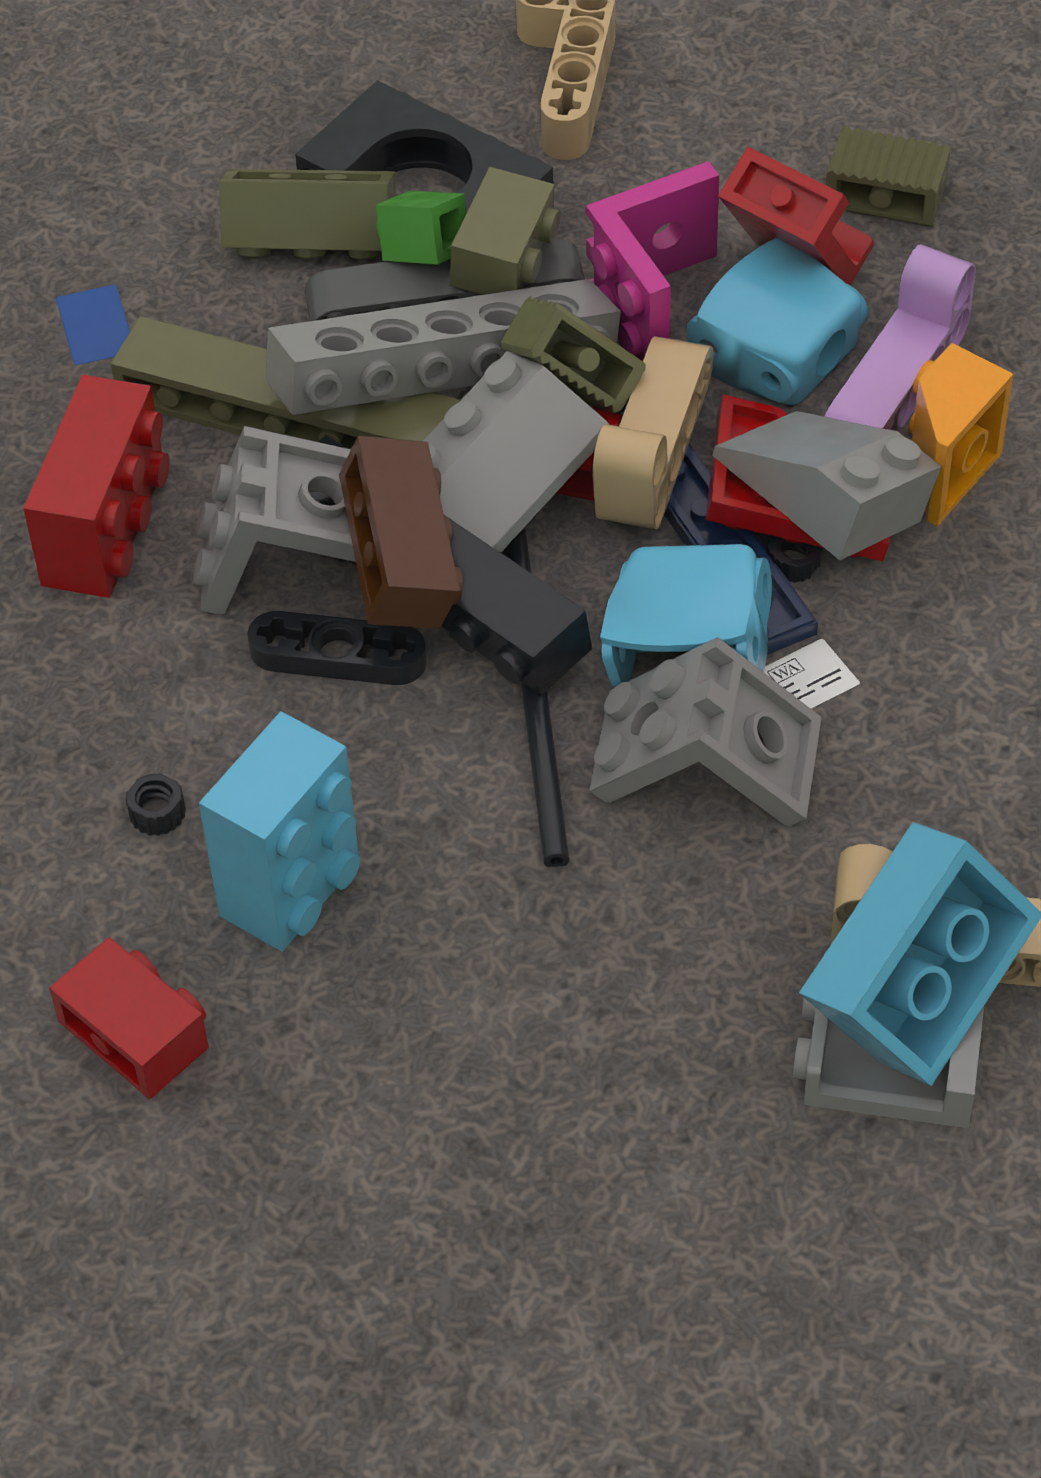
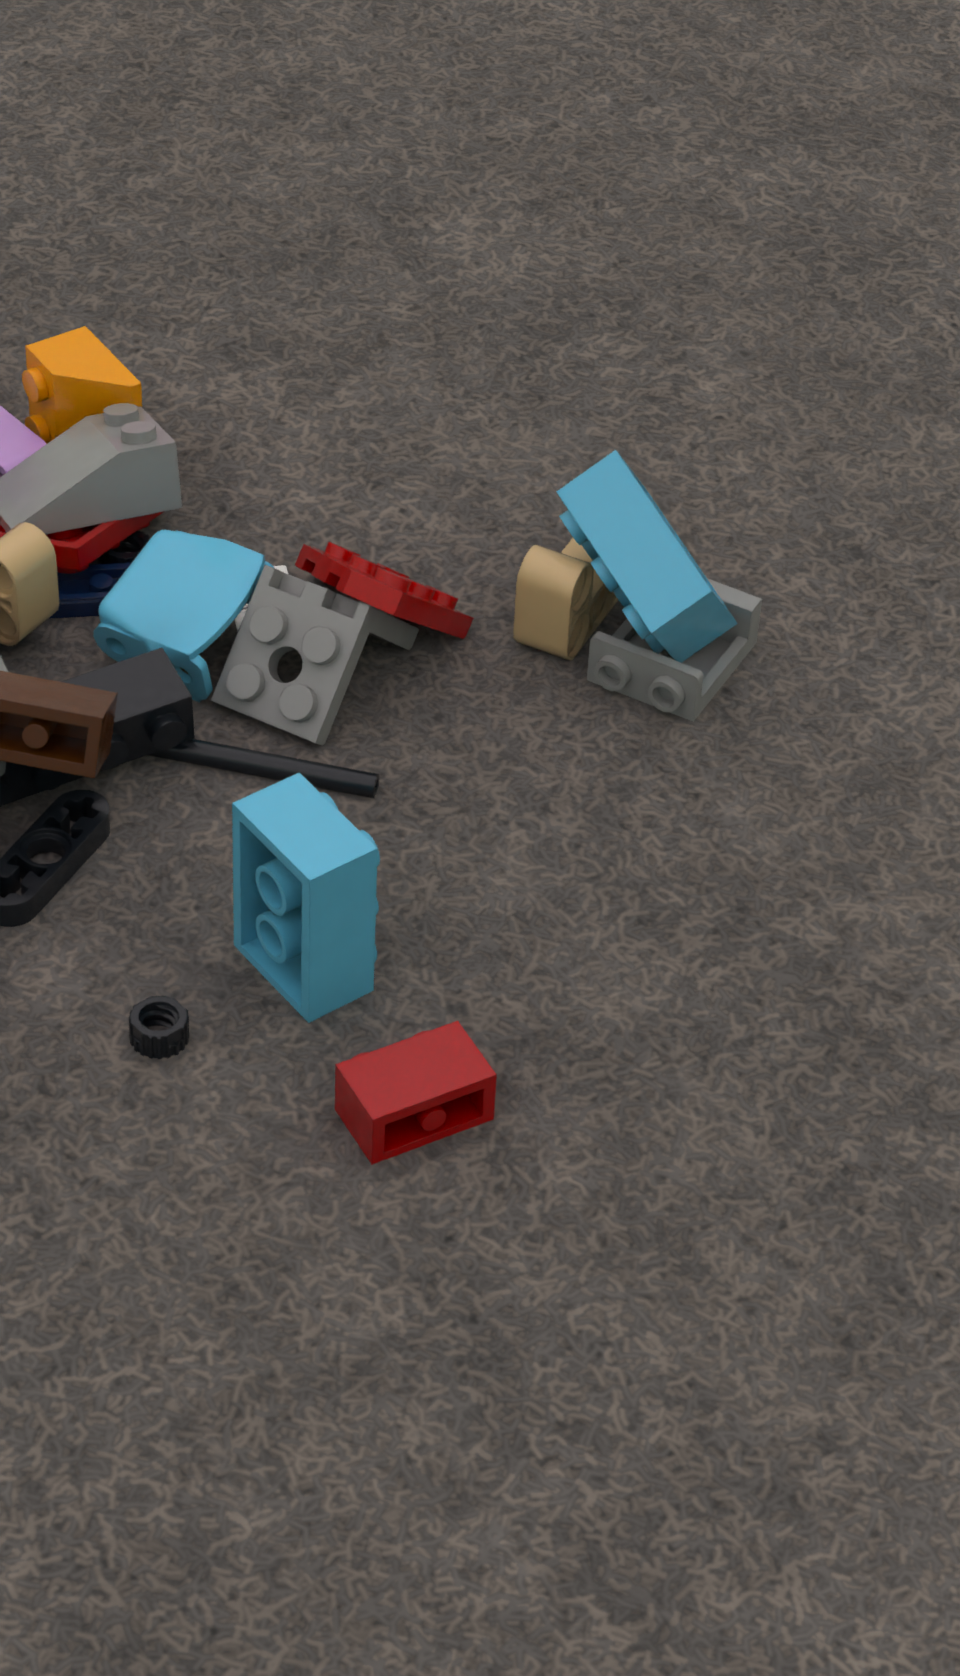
camera: 75 degrees left, 10 degrees down
none -> red plate [294,541,474,639]

